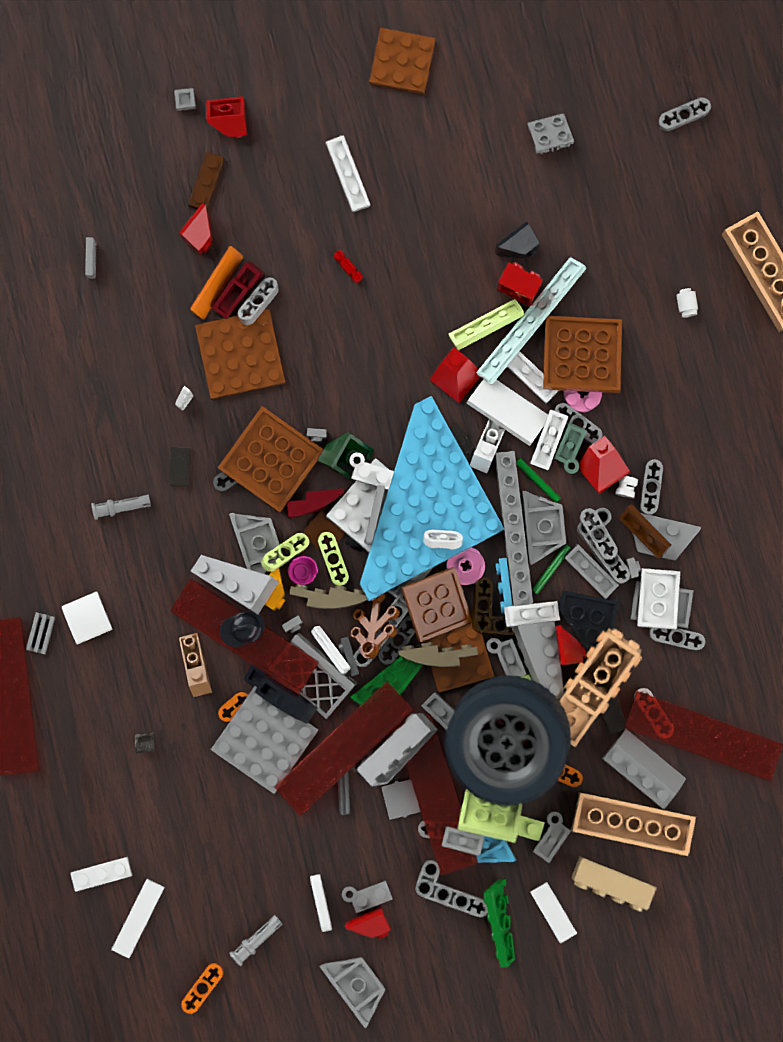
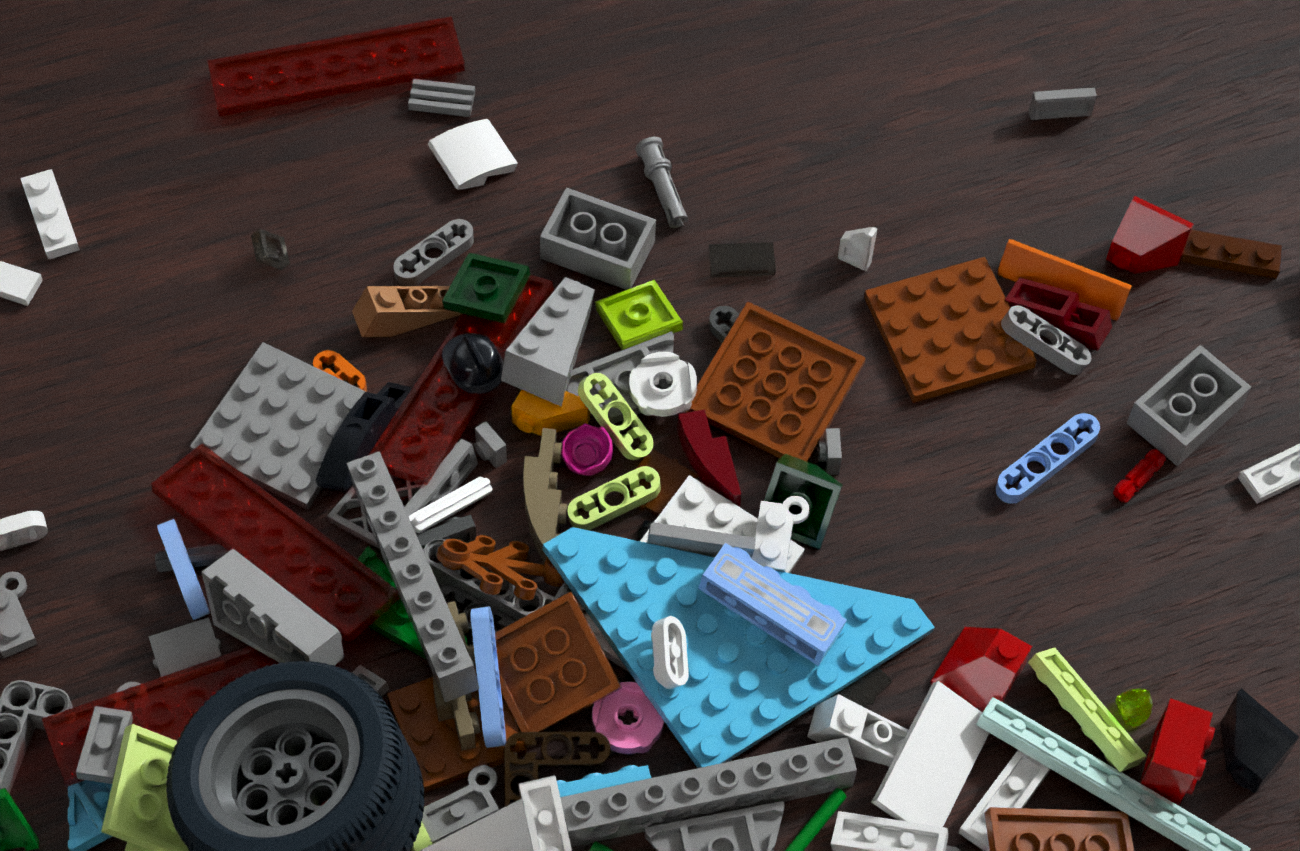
camera: 75 degrees right, 25 degrees down
none -> light blue beam [157,519,210,620]
none -> light grey brick [347,451,479,702]
none -> light grey beam [393,219,474,286]
none -> dark green plate [442,253,531,323]
none -> light blue beam [471,606,506,748]
none -> light grey brick [540,187,656,290]
none -> lime plate [595,280,683,350]
none -> white plate [629,352,697,417]
none -> light blue brick [698,543,847,666]
none -> light blue beam [995,413,1100,504]
none -> clear neon green tile [1115,688,1153,727]
none -> light grey brick [1127,345,1251,466]

